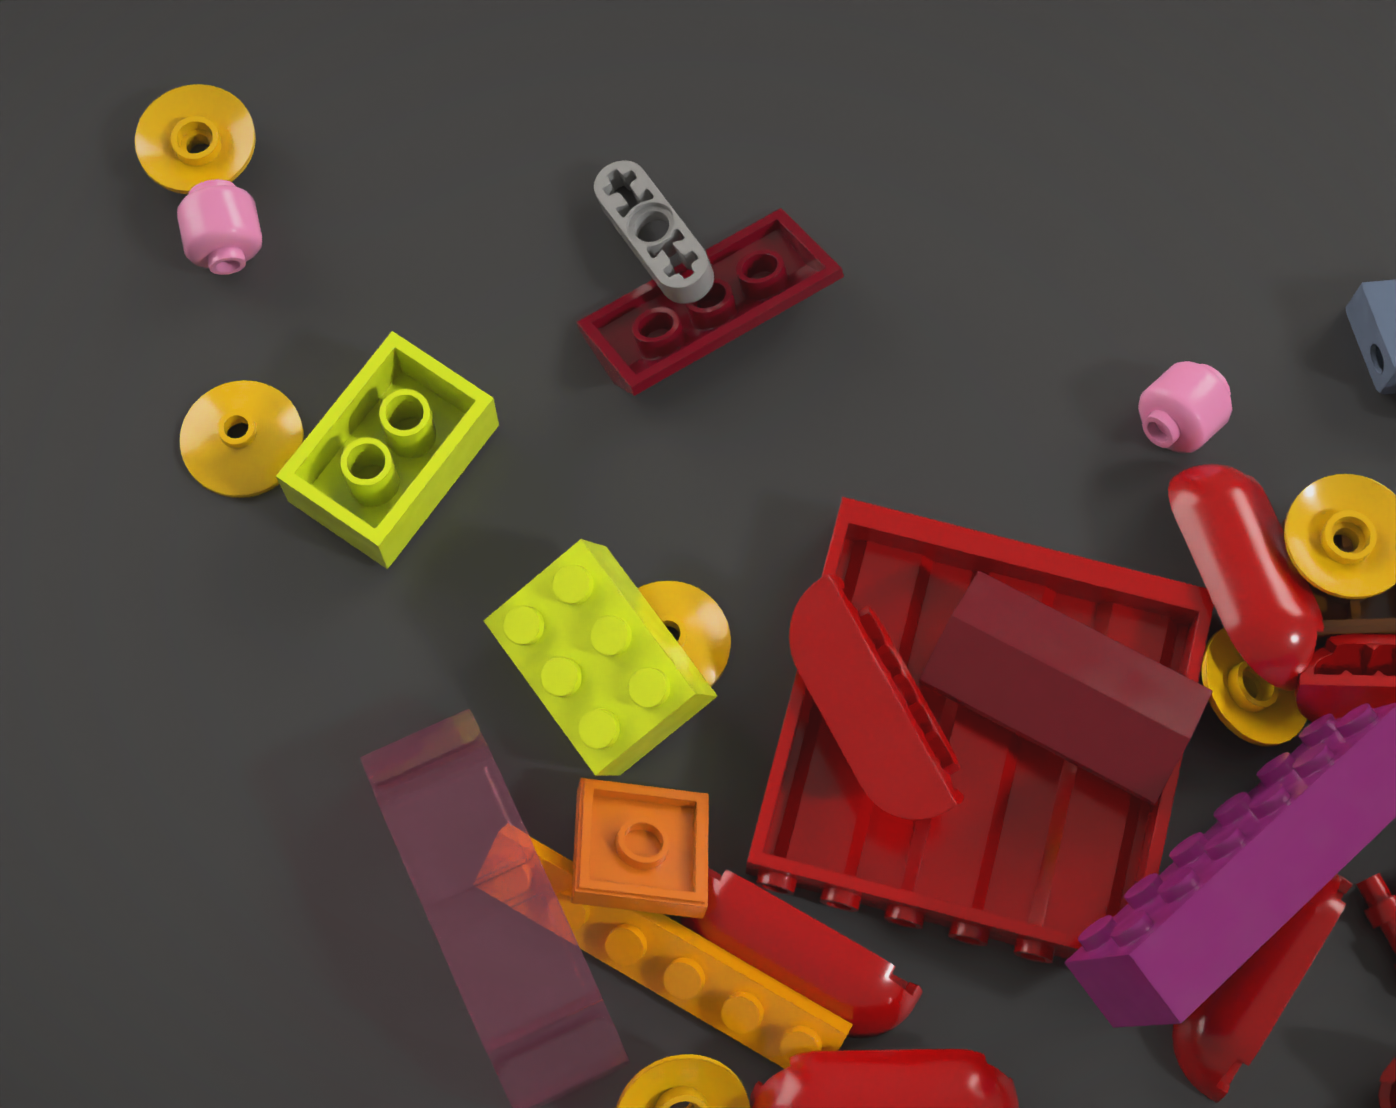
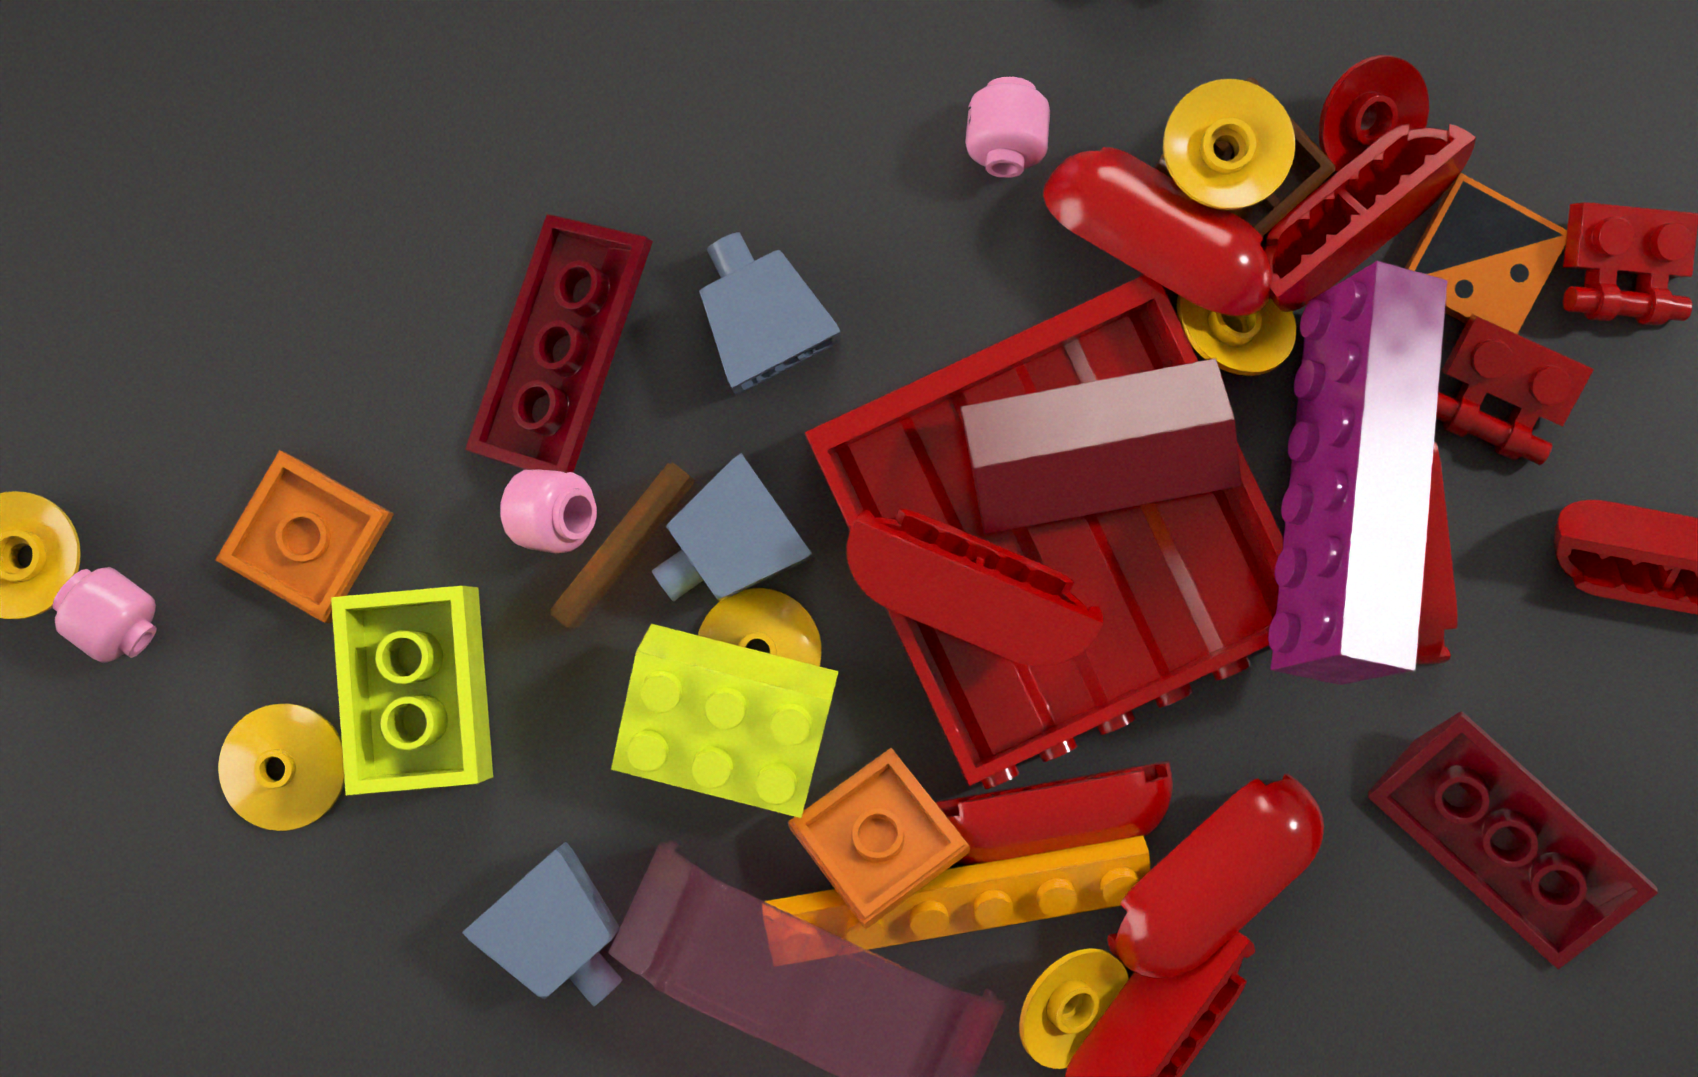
camera: 40 degrees left, 15 degrees up
light grey beam [594,160,714,304] -> none
none -> orange tile [215,450,394,623]
none -> sand blue torso [462,842,623,1007]
none -> bright pink head [500,469,597,554]
none -> clear orange tile [550,462,695,628]
none -> sand blue torso [652,453,813,602]
none -> sand blue torso [700,232,841,396]

